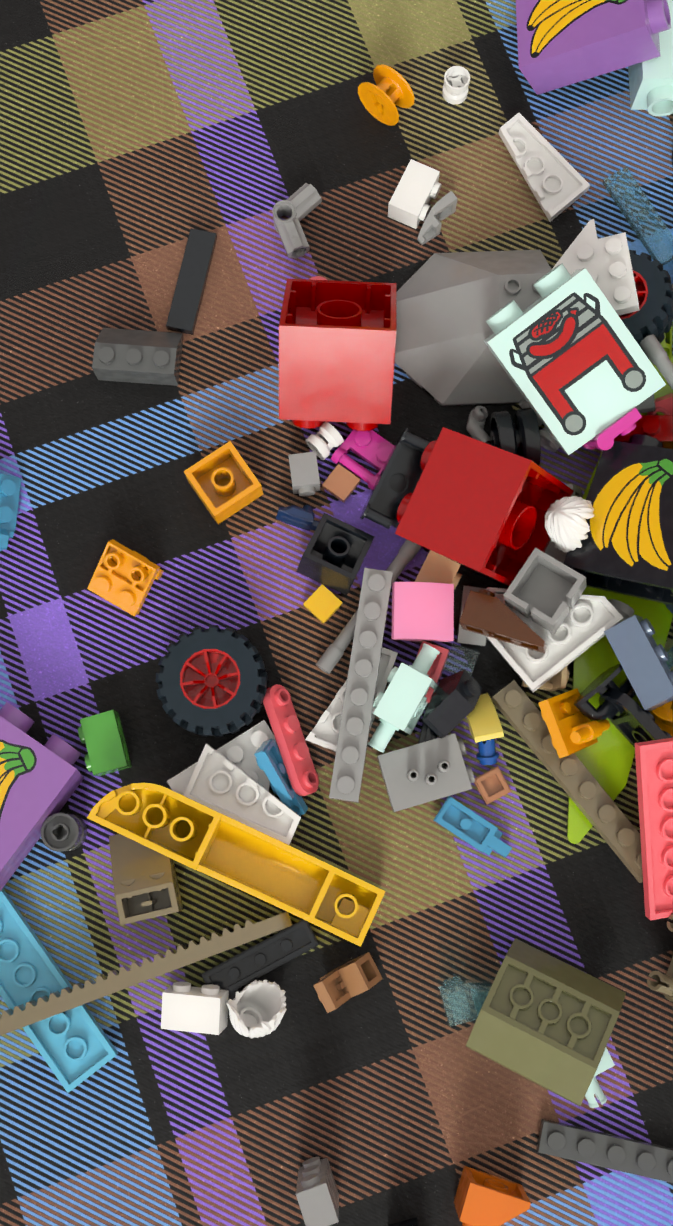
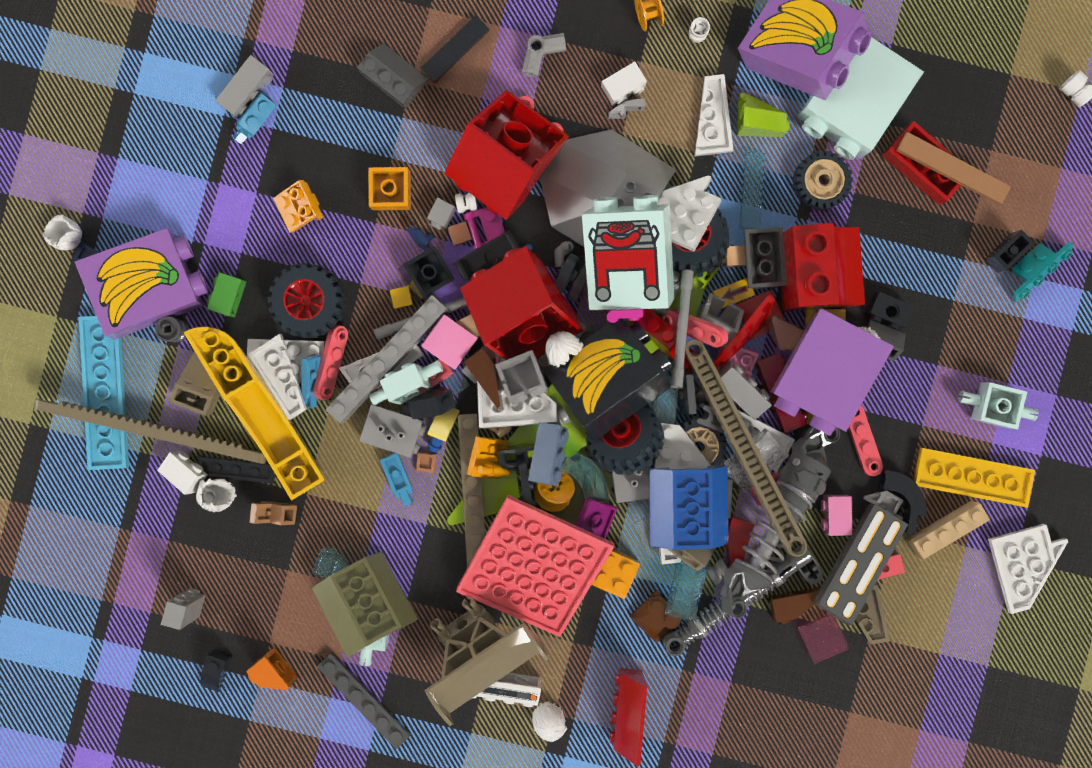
camera: 30 degrees right, 10 degrees up
none -> lime slope [737,93,790,137]

